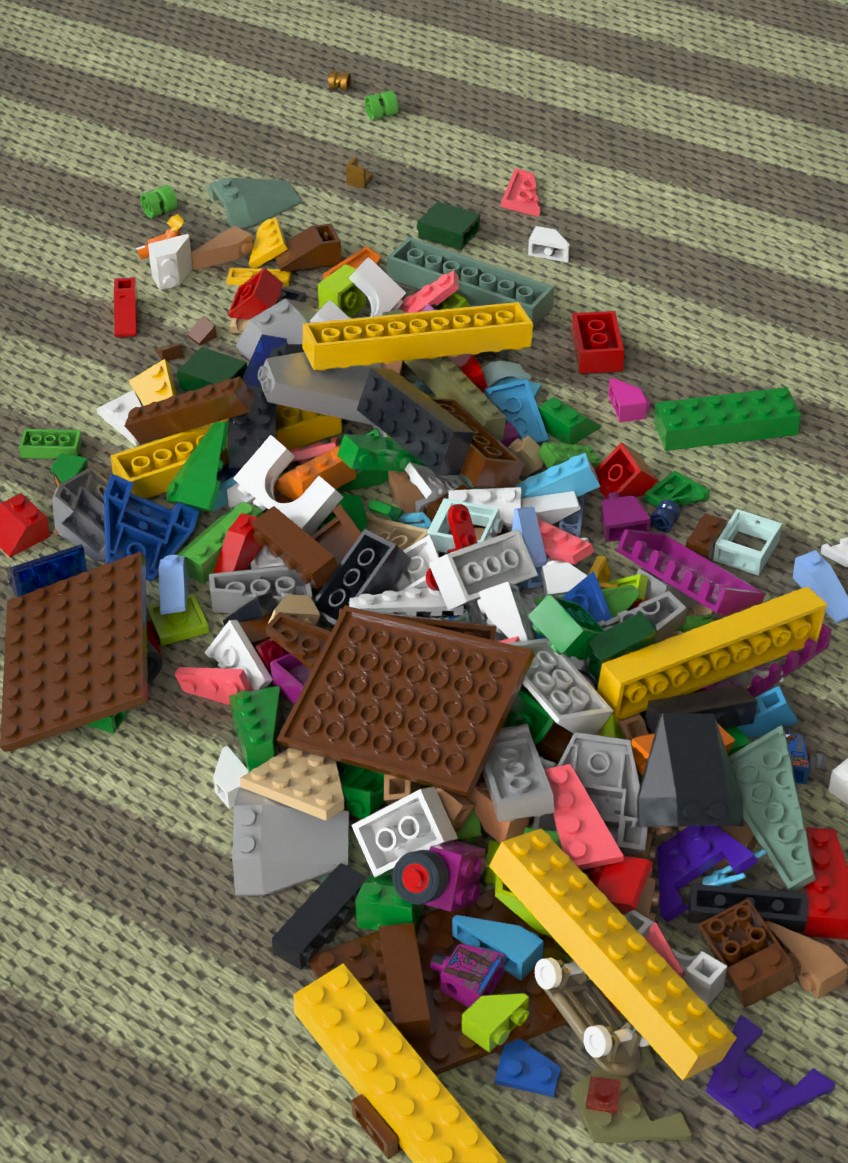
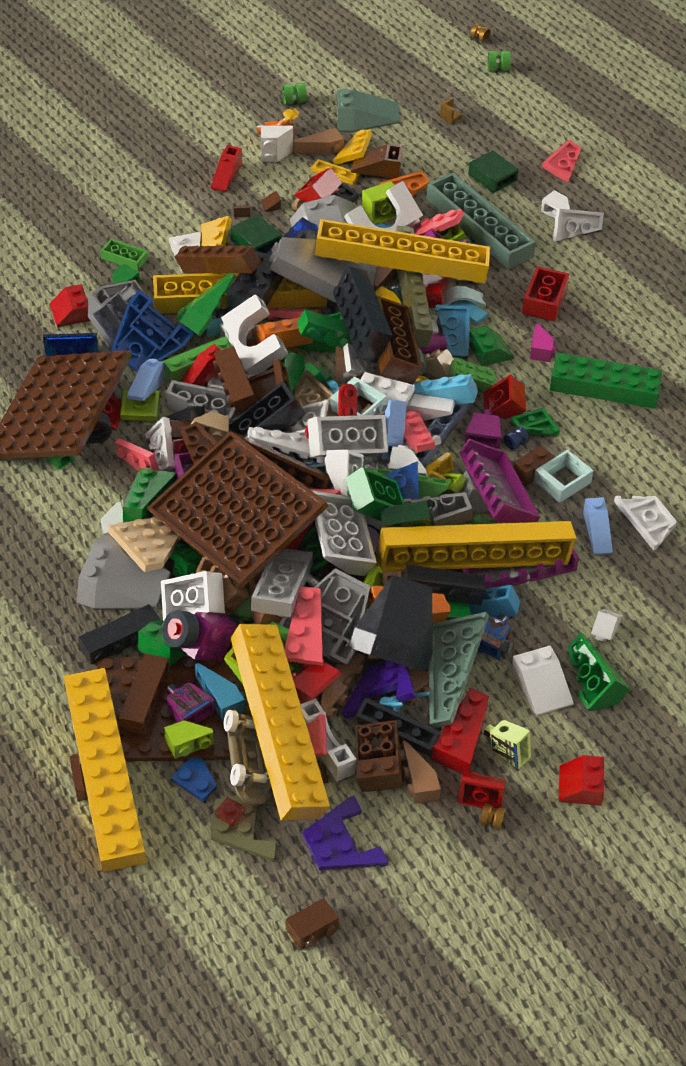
camera: 20 degrees right, 5 degrees up
none -> white wing [553,208,604,242]

